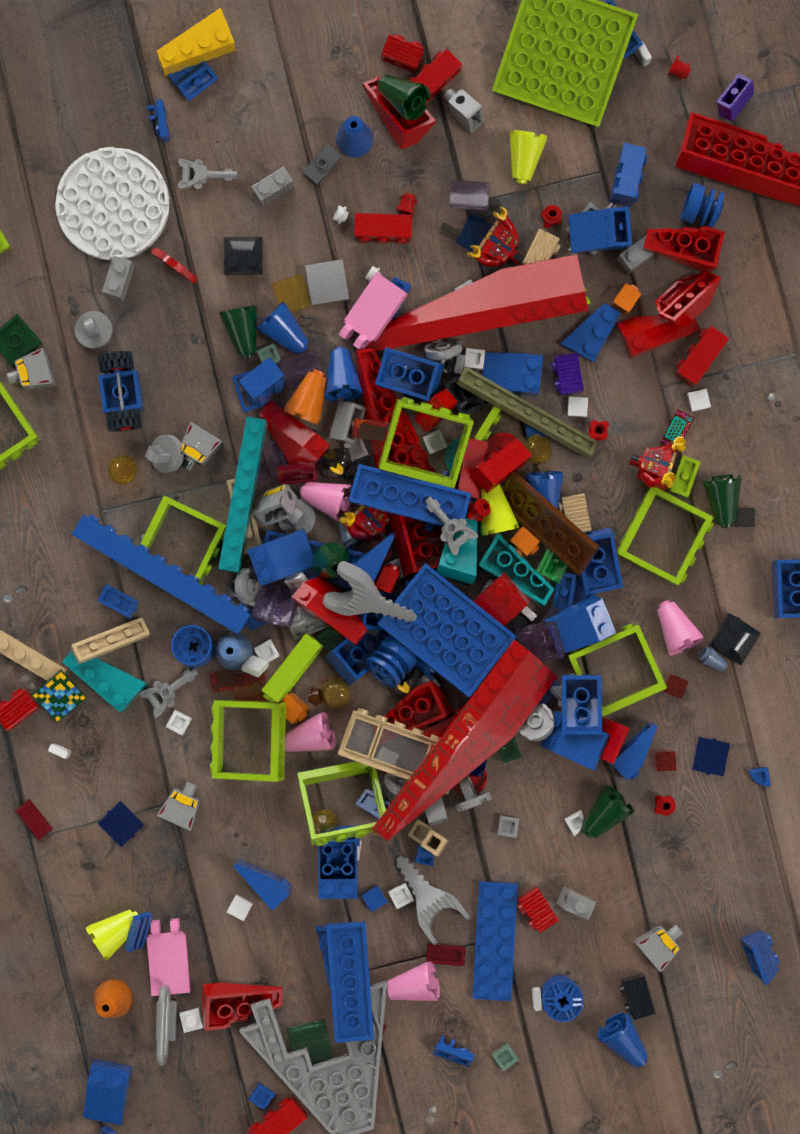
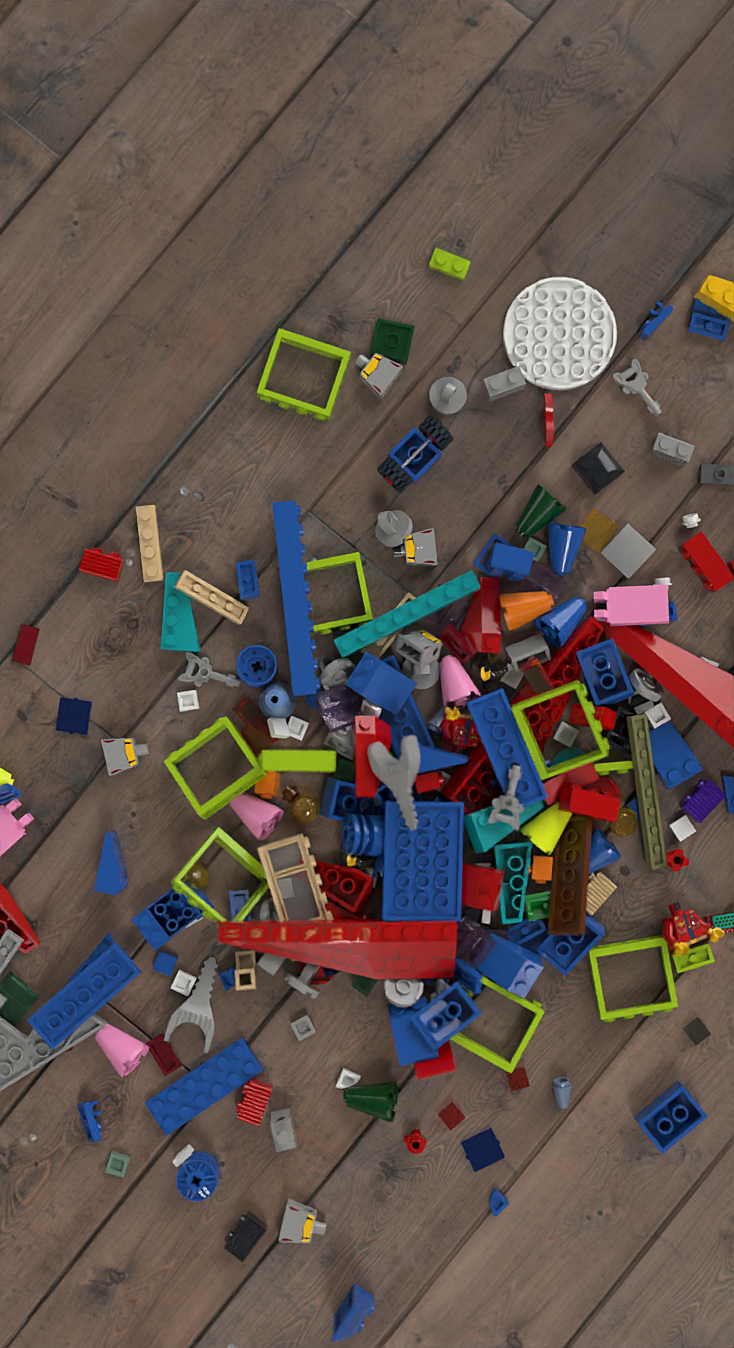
camera: 55 degrees right, 0 degrees up
tile [31,669,87,723] -> none
white tile [48,743,71,759] -> none
clear yellow hair [108,455,137,485] -> none
white tile [227,894,253,921] -> none
dark green cone [313,542,352,580] -> none
red brick [466,498,491,522] -> none
blue cone [597,1012,648,1067] -> none
blue slope [608,722,658,780] -> none
bright pink cone [657,600,704,656] -> none
dark green cone [703,474,742,528] -> none
black slope [708,613,761,665] -> none
none -> blue tile [453,957,483,994]

